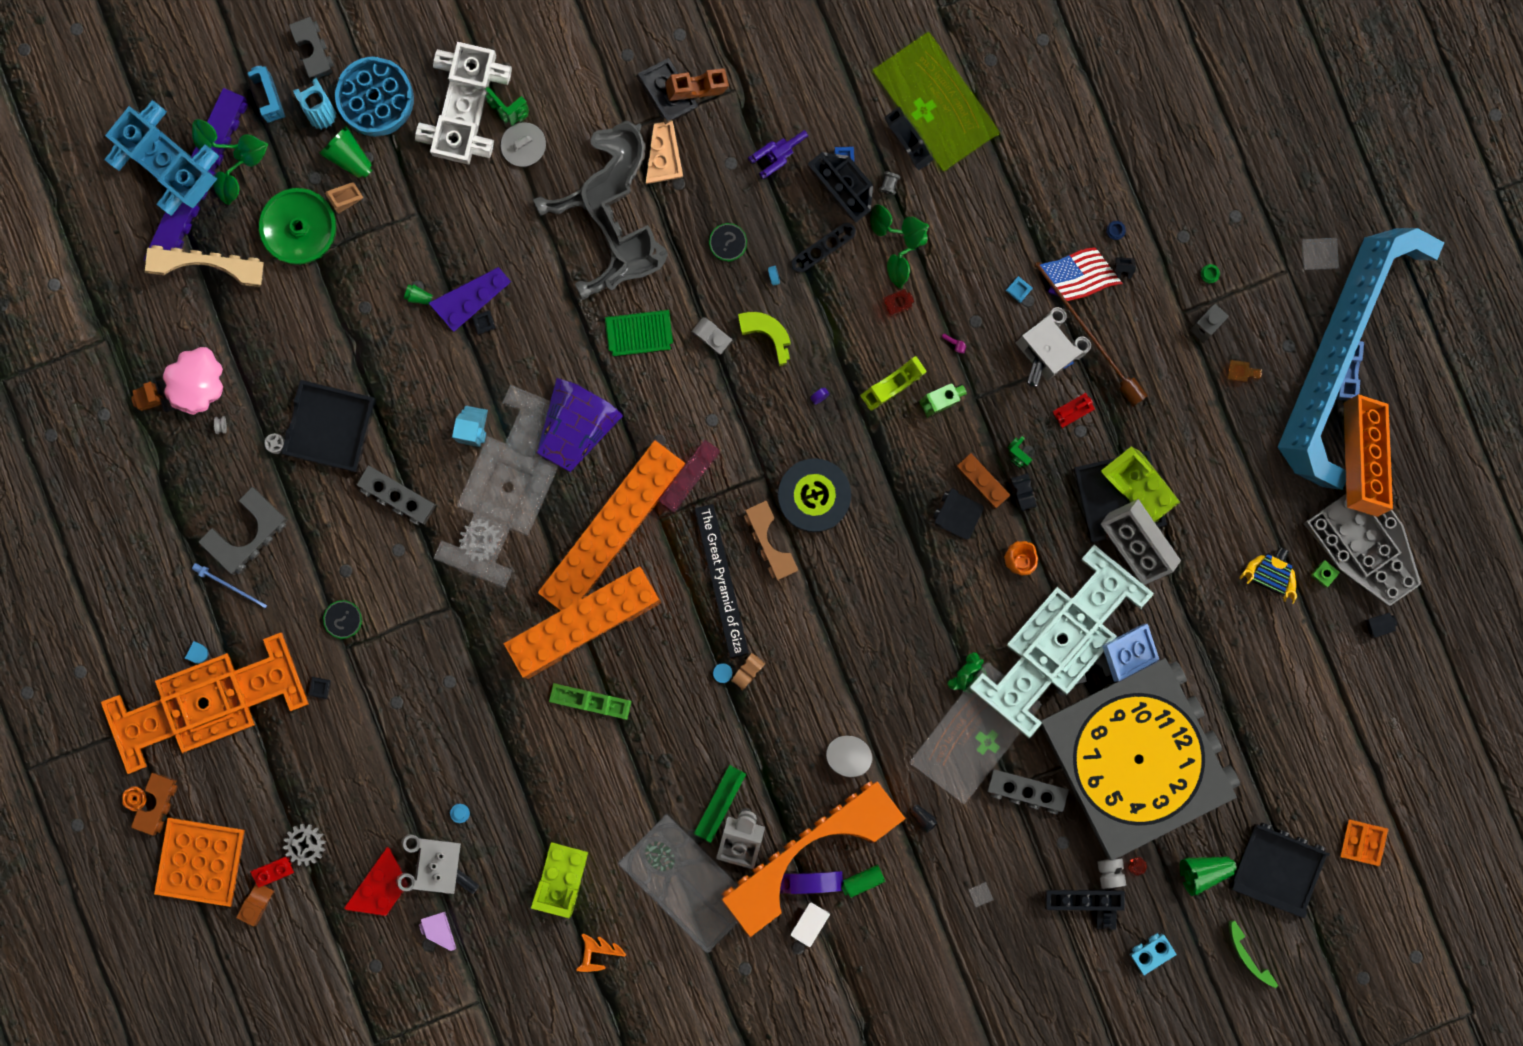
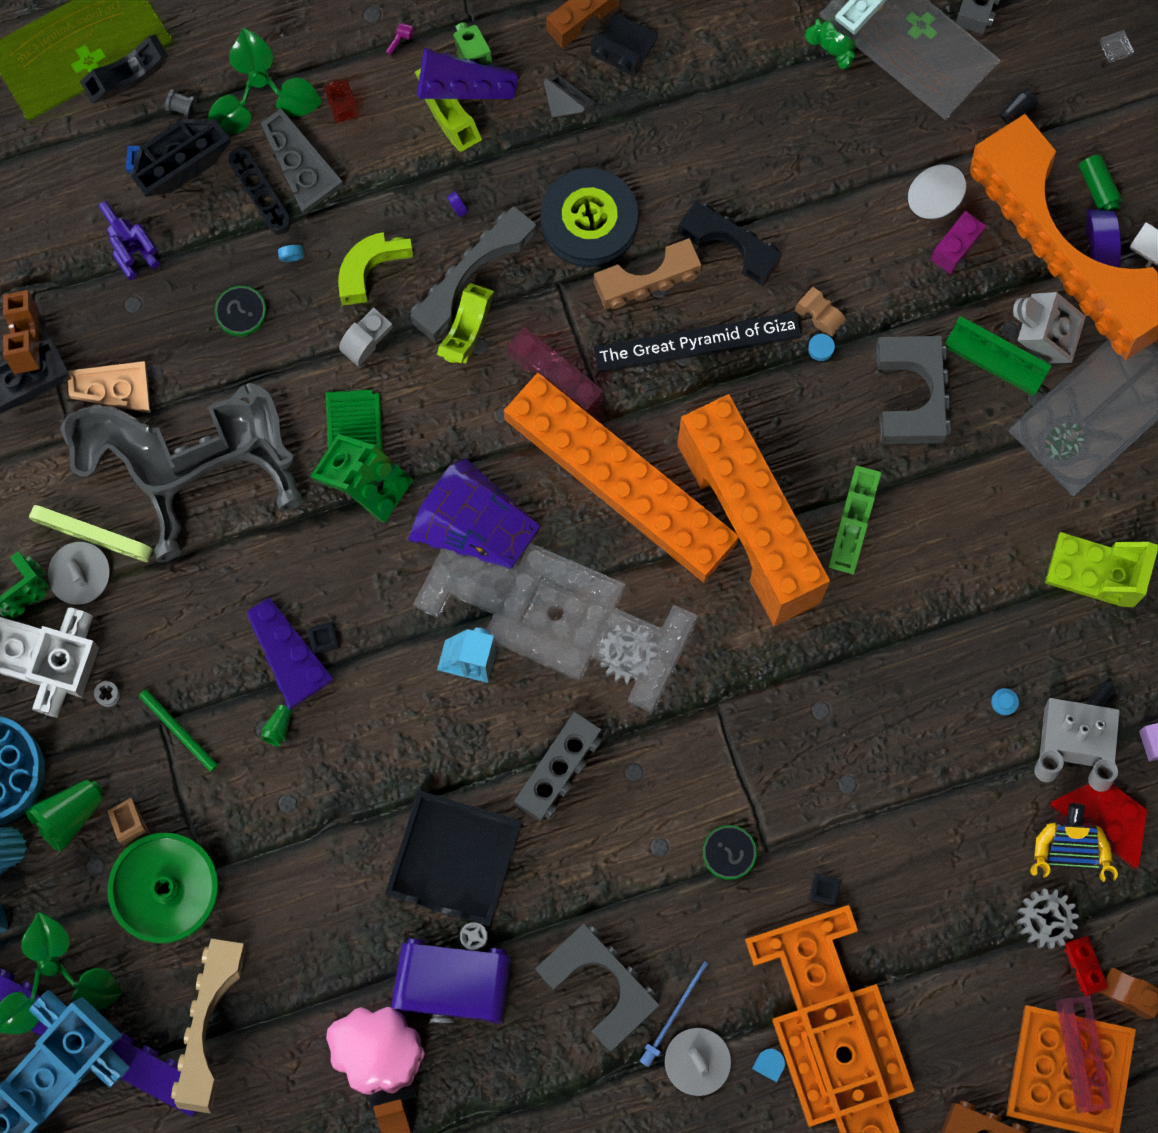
camera: 90 degrees left, 10 degrees down
none -> yellowish green beam [29,505,153,562]
none -> light grey bush [94,681,120,707]
none -> green bar [139,689,219,772]
none -> dark grey wing [261,109,343,215]
none -> green bracket [310,434,413,523]
none -> dark purple windscreen [391,939,511,1024]
none -> dark grey arch [410,206,537,343]
none -> dark purple wing [417,48,518,99]
none -> lime arch [437,283,494,364]
none -> dark grey slope [544,73,596,117]
none -> light grey shield [665,1028,731,1096]
none -> black arch [678,200,782,287]
none -> dark grey arch [876,336,951,444]
none -> magenta brick [930,211,986,275]
none -> torso [1030,803,1118,882]
none -> clear pink fence [1056,996,1112,1113]

